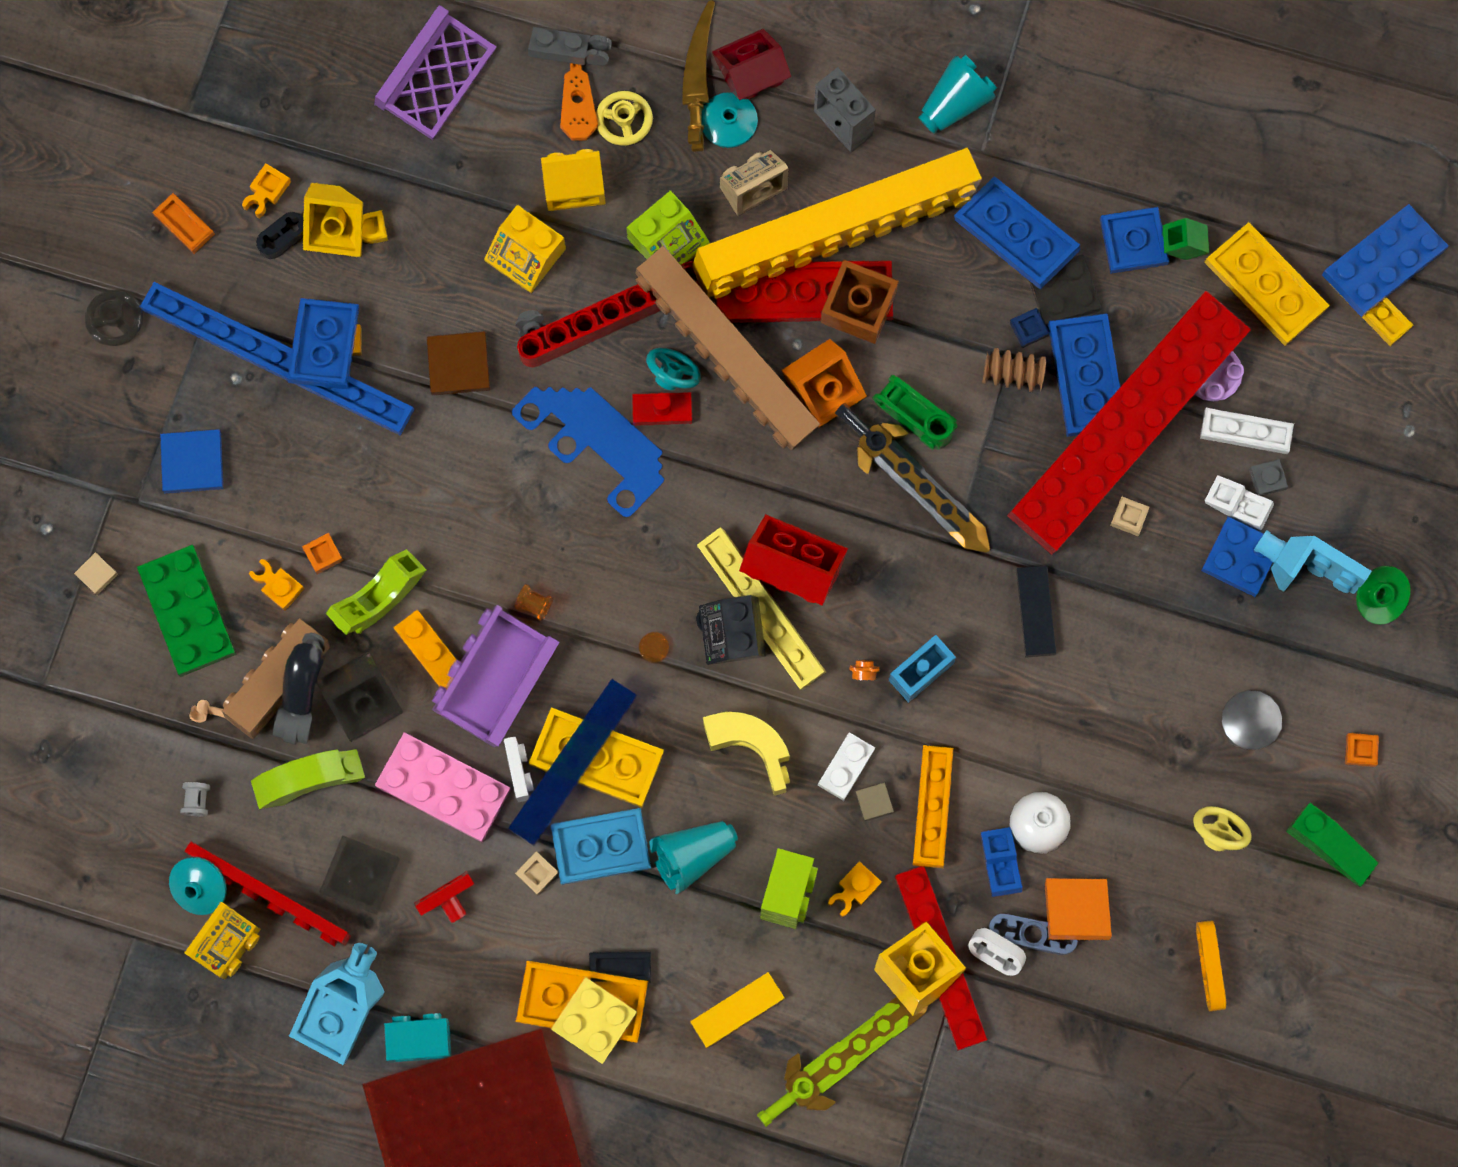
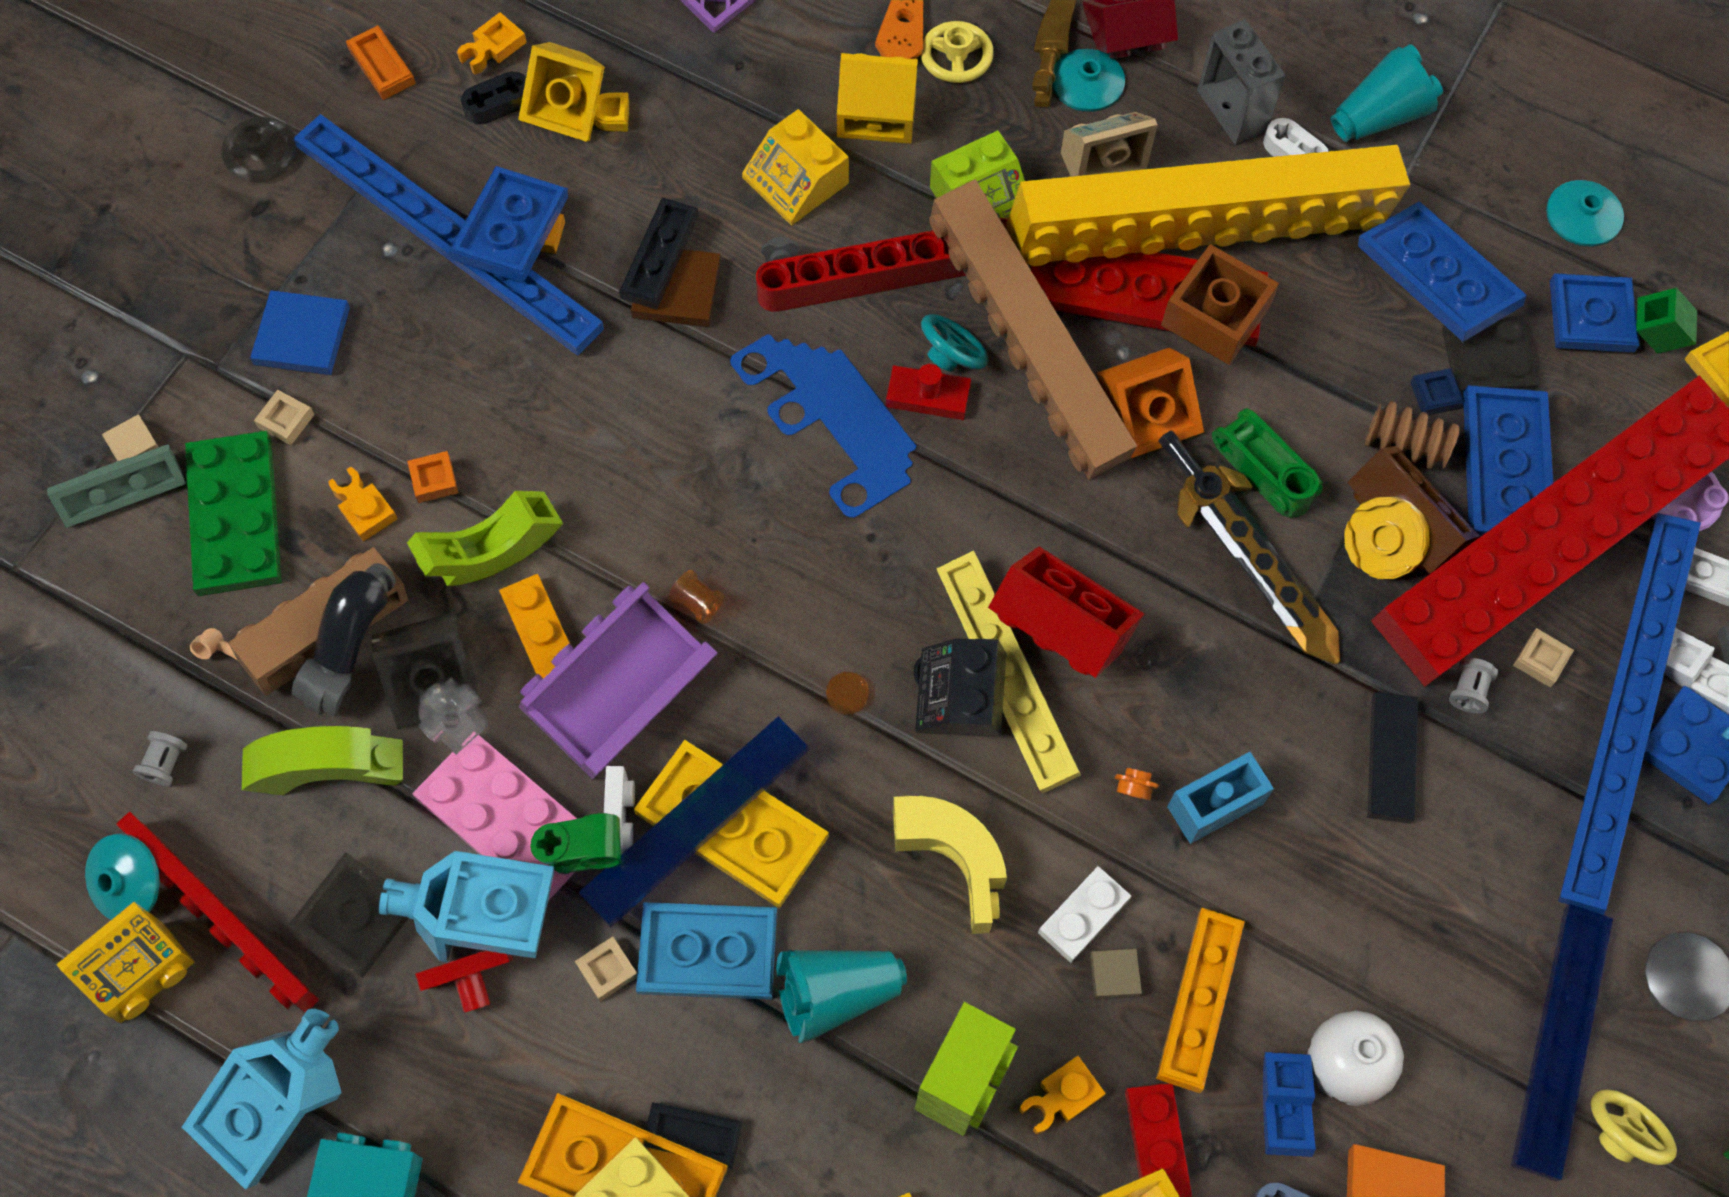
camera: 10 degrees right, 10 degrees down
none -> sand green plate [47,444,186,528]
none -> tan tile [254,390,314,445]
none -> medium azure plate [379,851,554,962]
none -> clear brick [419,678,489,755]
none -> green piece [530,813,622,874]
none -> black tile [619,197,699,310]
none -> white beam [1263,118,1329,157]
none -> yellow tile [1344,496,1430,579]
none -> reddish brown brick [1347,446,1480,574]
none -> light grey bush [1449,658,1498,714]
none -> clear blue tile [1511,904,1613,1182]
none -> teal dish [1546,180,1624,247]
none -> blue plate [1558,513,1701,915]

